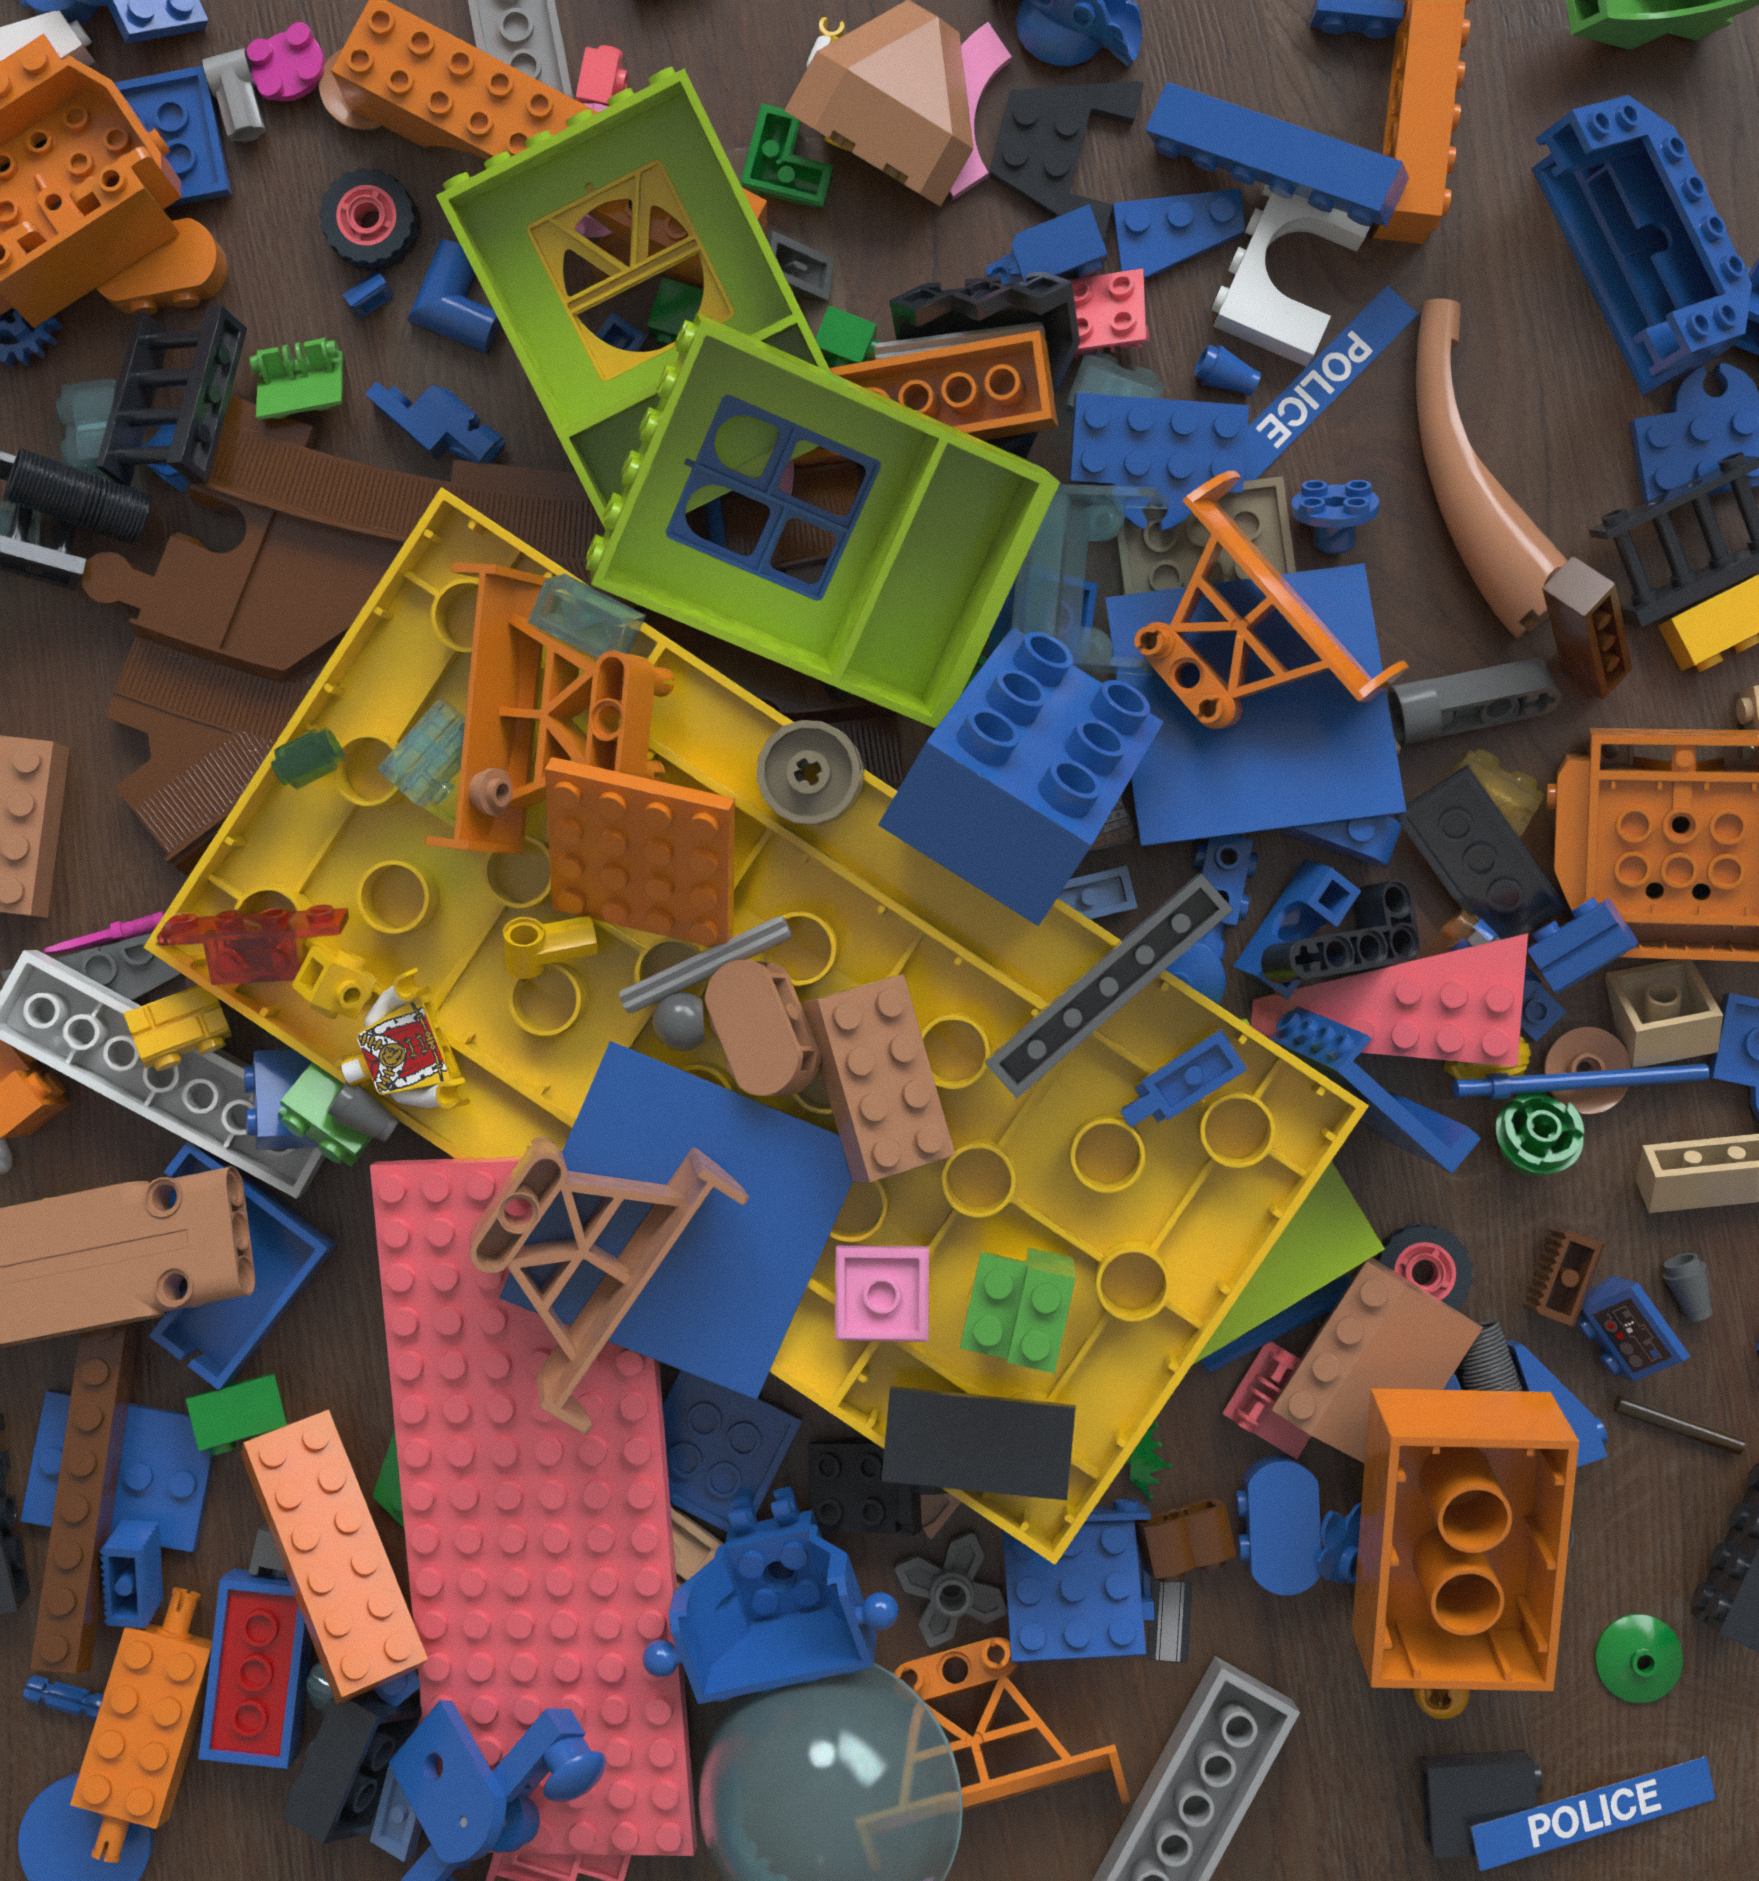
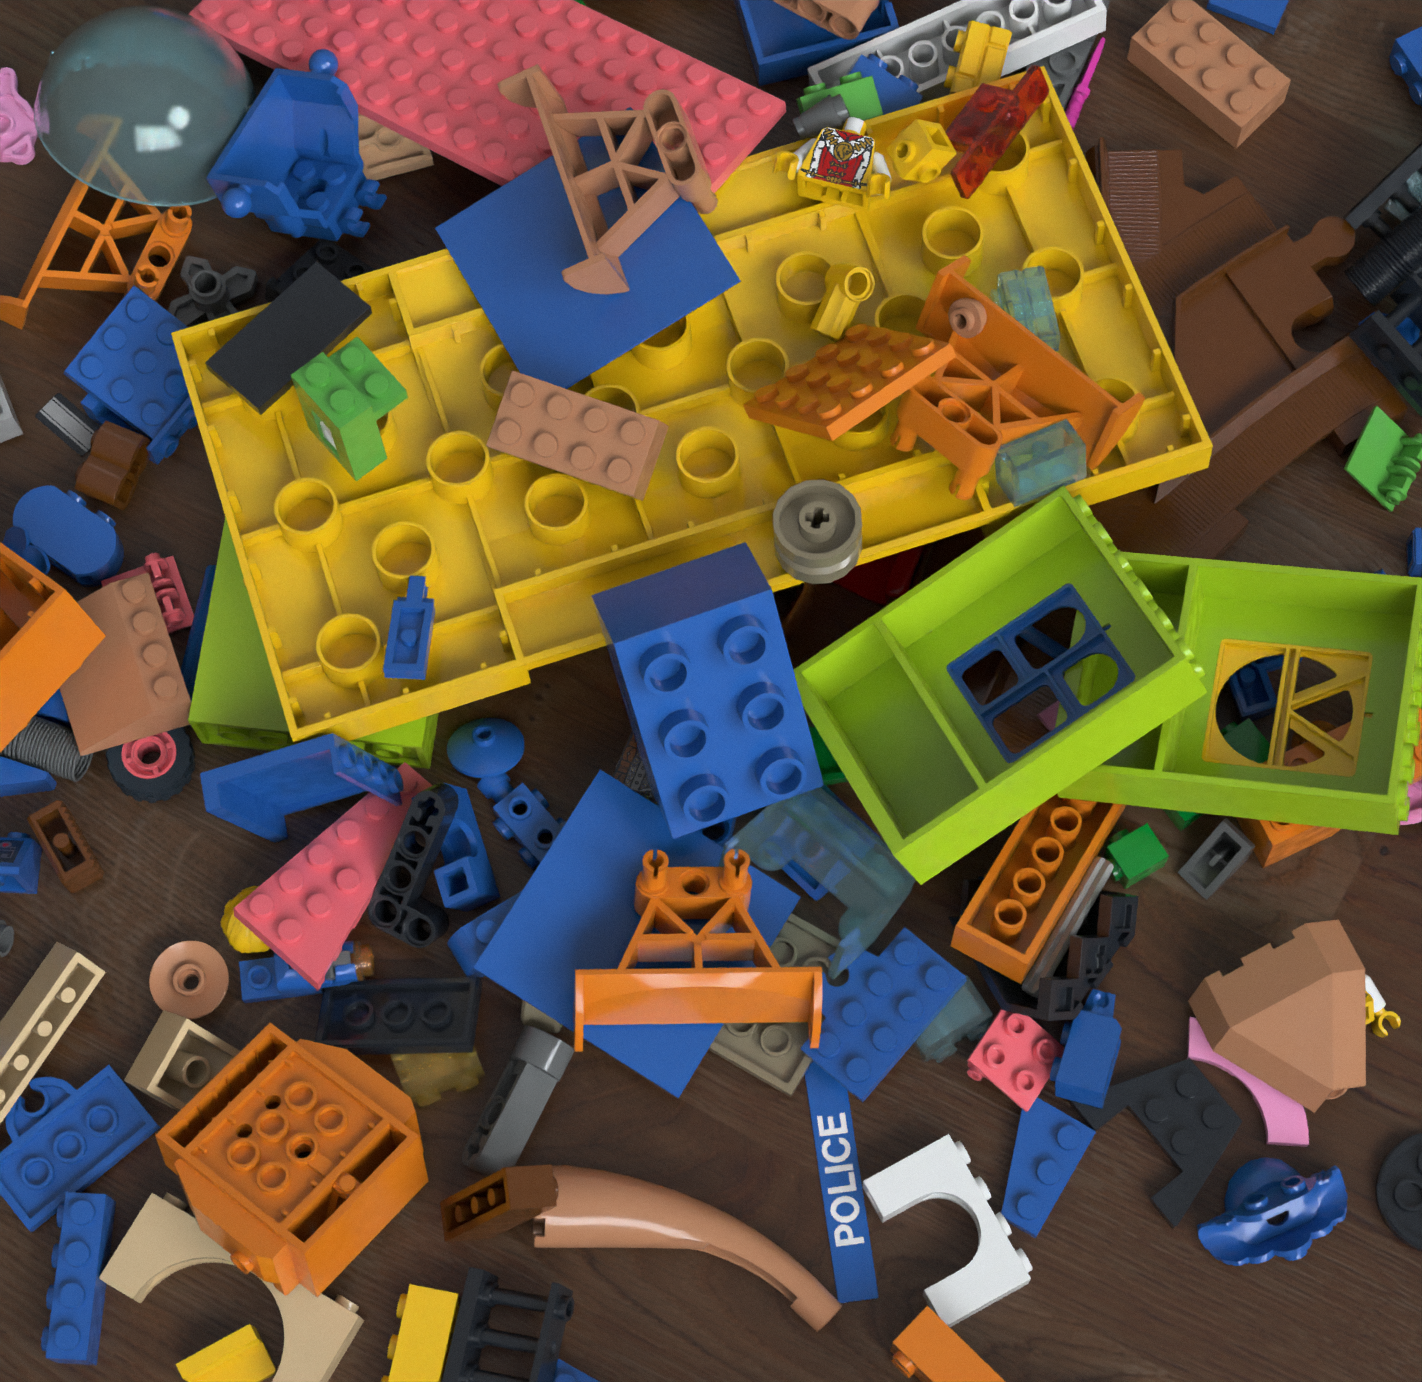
camera: 135 degrees right, 15 degrees down
clear green brick [271,727,345,790] -> none
blue plate [365,381,506,464] -> none
light grey axle [619,916,792,1013] -> none
dark grey piece [652,992,705,1051] -> none
blue plate [663,1370,803,1532] -> none
nougat brick [705,960,821,1096] -> none
green brick [740,103,834,211] -> none
bright pink tile [835,1245,929,1342] -> none
dark grey brick [985,874,1233,1099] -> none
medium blue plate [1058,866,1138,920] -> none
green piece [1125,1422,1172,1501] -> none
blue brick [1145,82,1409,227] -> none
blue cone [1193,344,1261,396] -> none
blue plate [1291,480,1379,554] -> none
blue bar [1453,1064,1709,1100] -> none
green cone [1496,1092,1584,1178] -> none
blue brick [1527,897,1638,994] -> none

